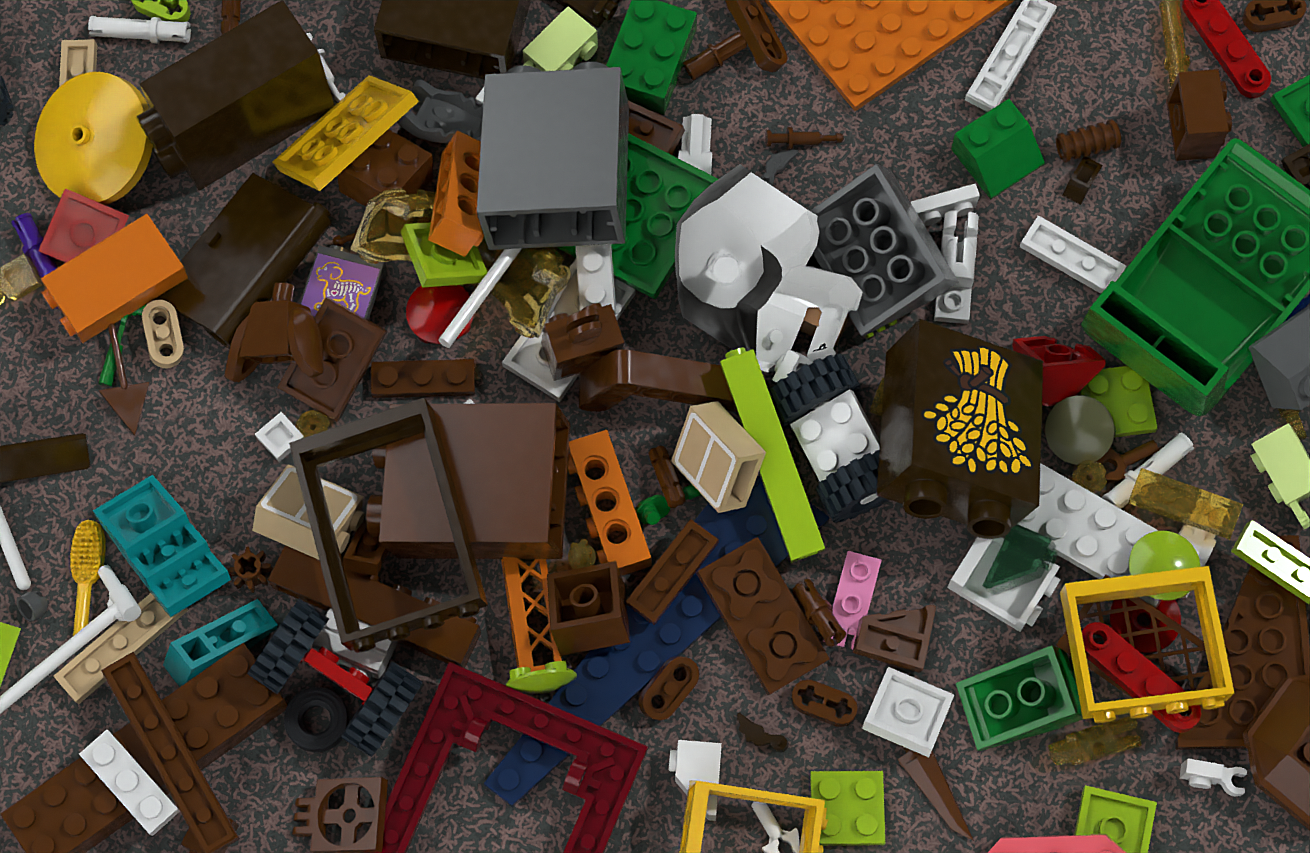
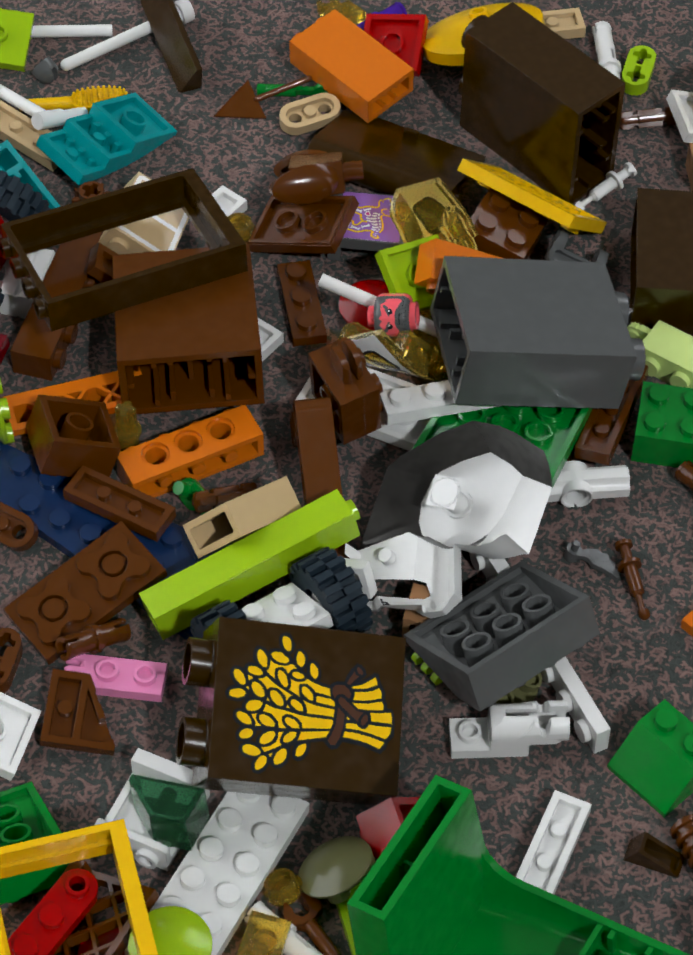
camera: 80 degrees right, 20 degrees down
none -> head [367,293,420,339]

